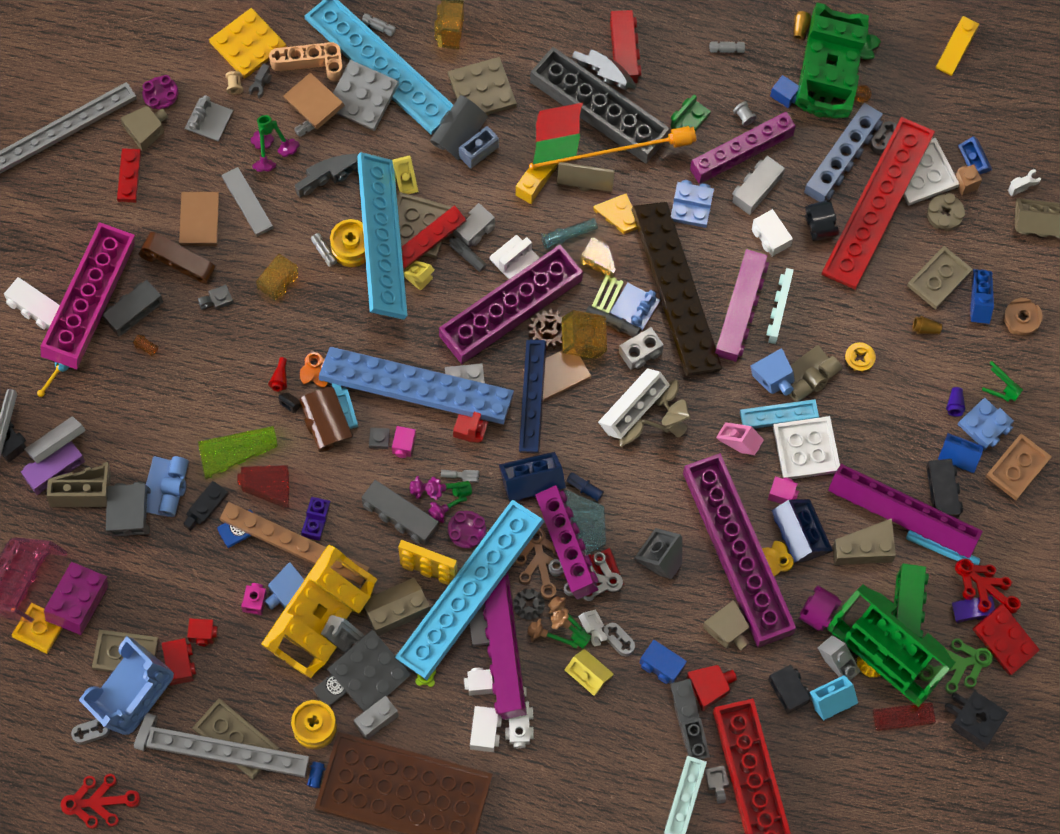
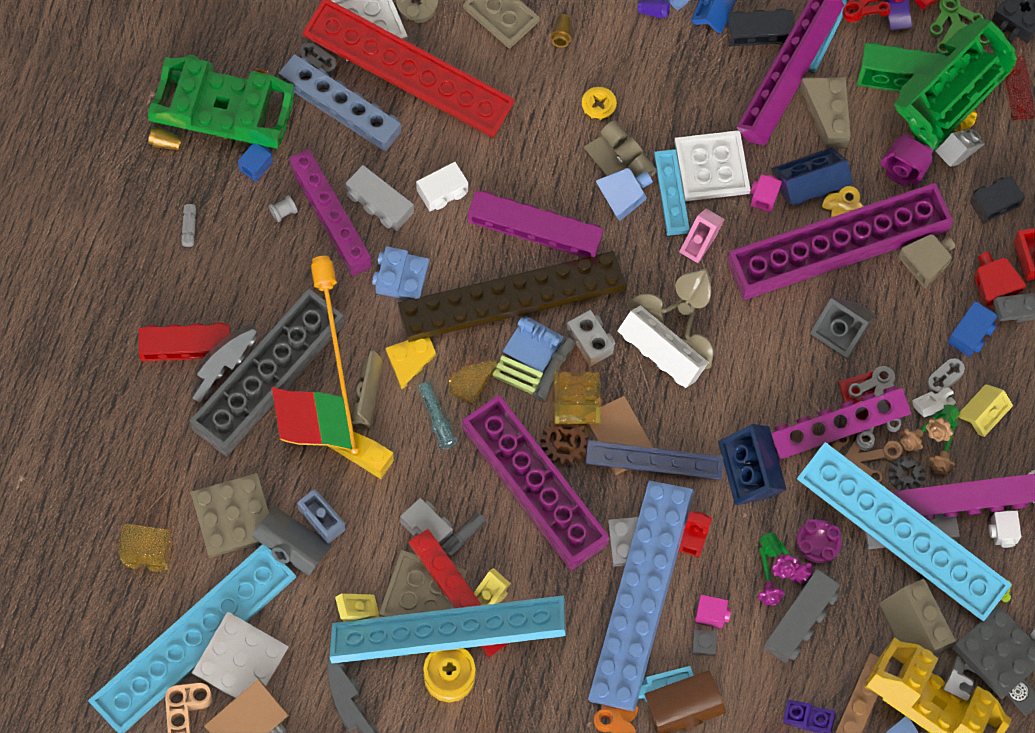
camera: 90 degrees left, 0 degrees up
light grey axle [311,233,337,267] -> none
light grey axle [362,13,396,36] -> none
yellow plate [398,540,457,585] -> none
light grey piece [441,470,479,483] -> none
white bracket [490,235,539,279] -> none
clear light blue wing [565,490,606,560] -> none
dark blue axle [566,473,604,502] -> none
green bracket [671,94,711,131] -> none
light aqua plate [766,268,793,344] -> none
black brick [805,200,839,241] -> none
medium azure brick [810,675,858,720] -> none

